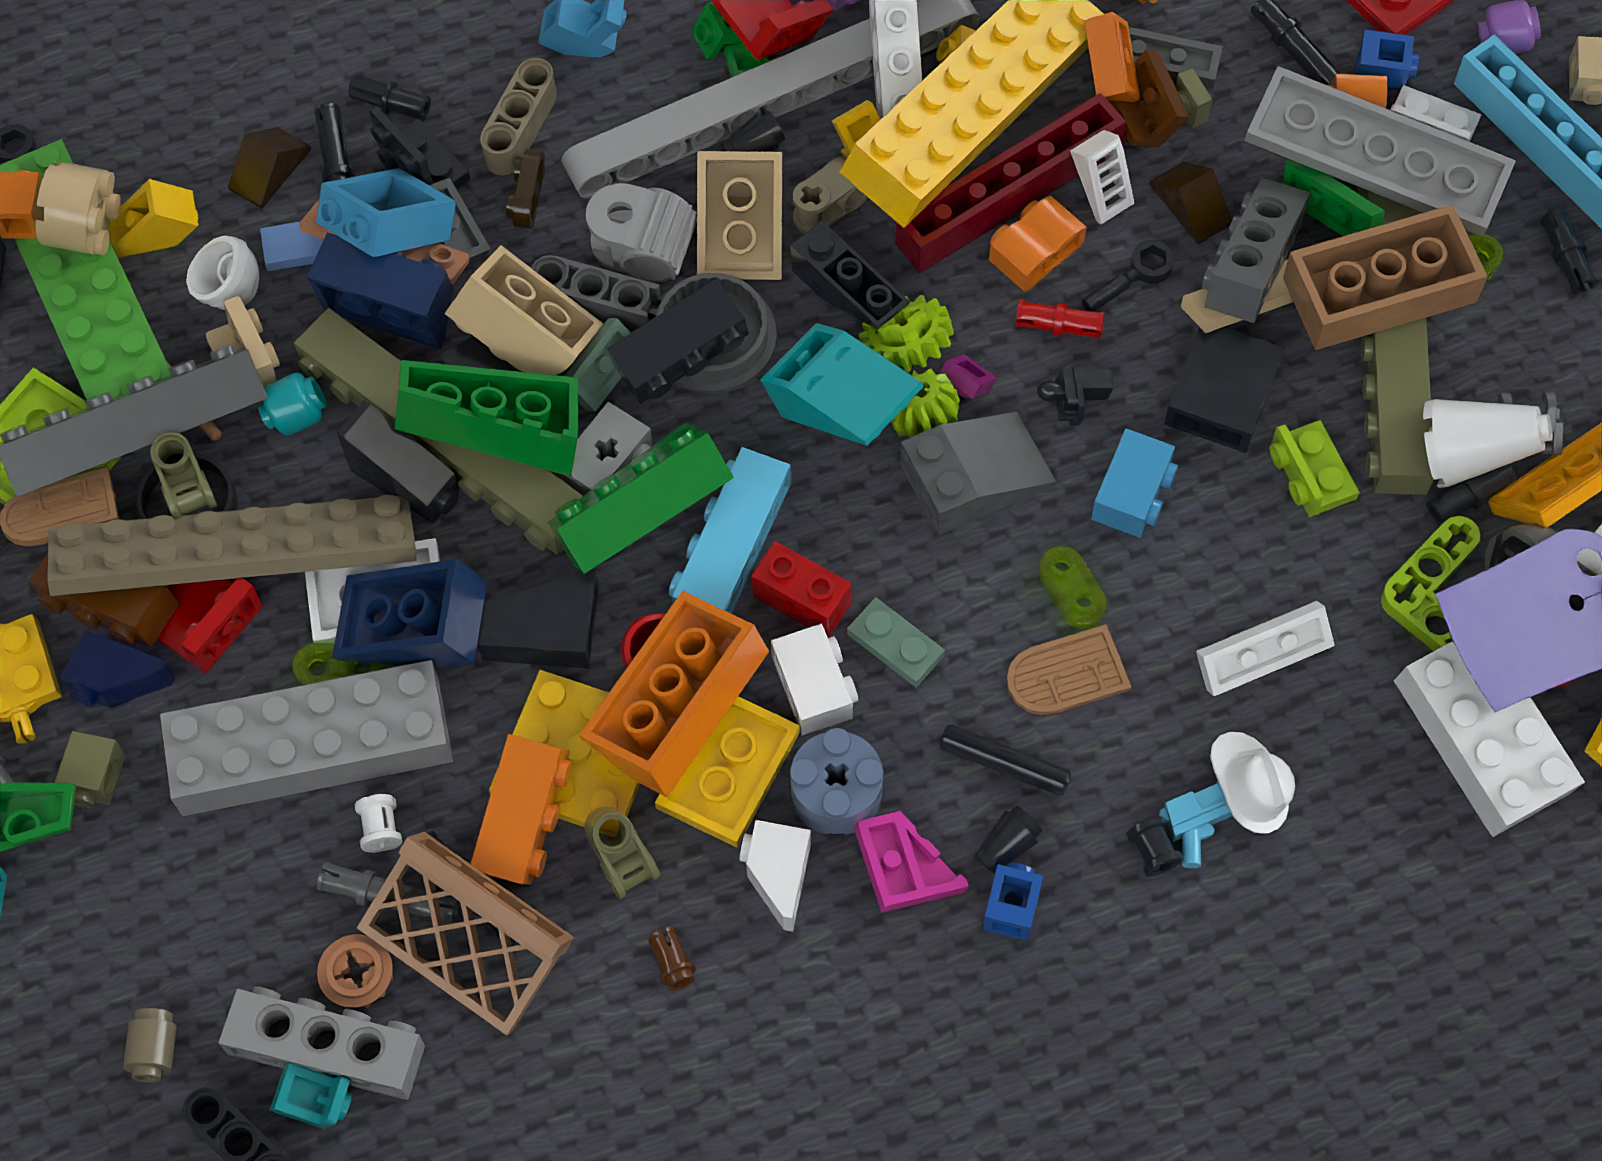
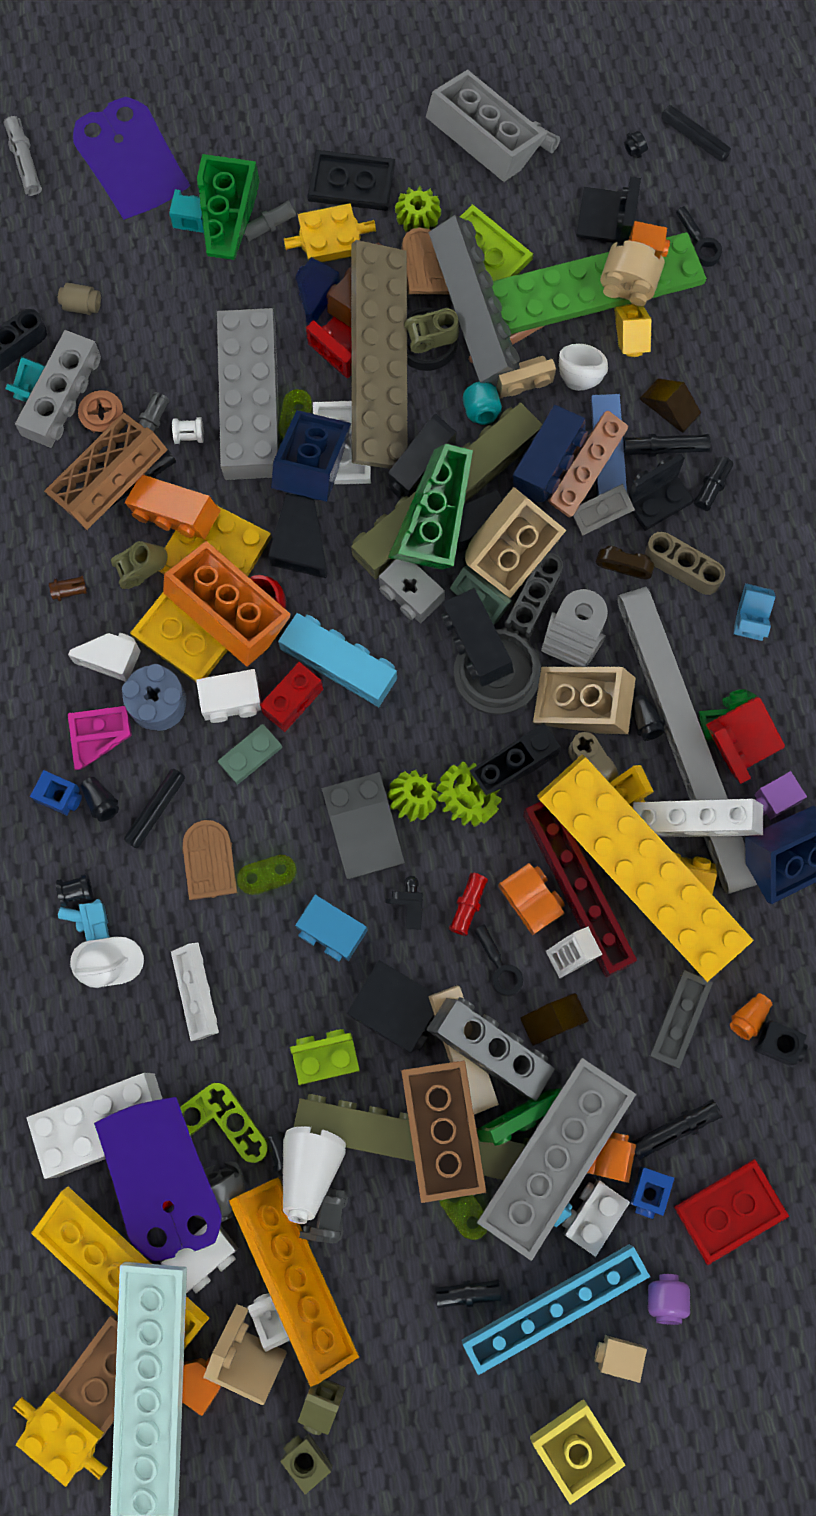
camera: 100 degrees right, 10 degrees up
olive brick [55,731,126,808] -> none
dark azure window [316,168,456,257] -> none
green wedge [547,422,734,574] -> none
teal slope [760,323,923,446] -> none
magenta plate [939,354,998,399] -> none
orange slope [1085,12,1140,102] -> none
reddish brown bracket [1108,49,1189,148] -> none
olive plate [1175,68,1213,128] -> none

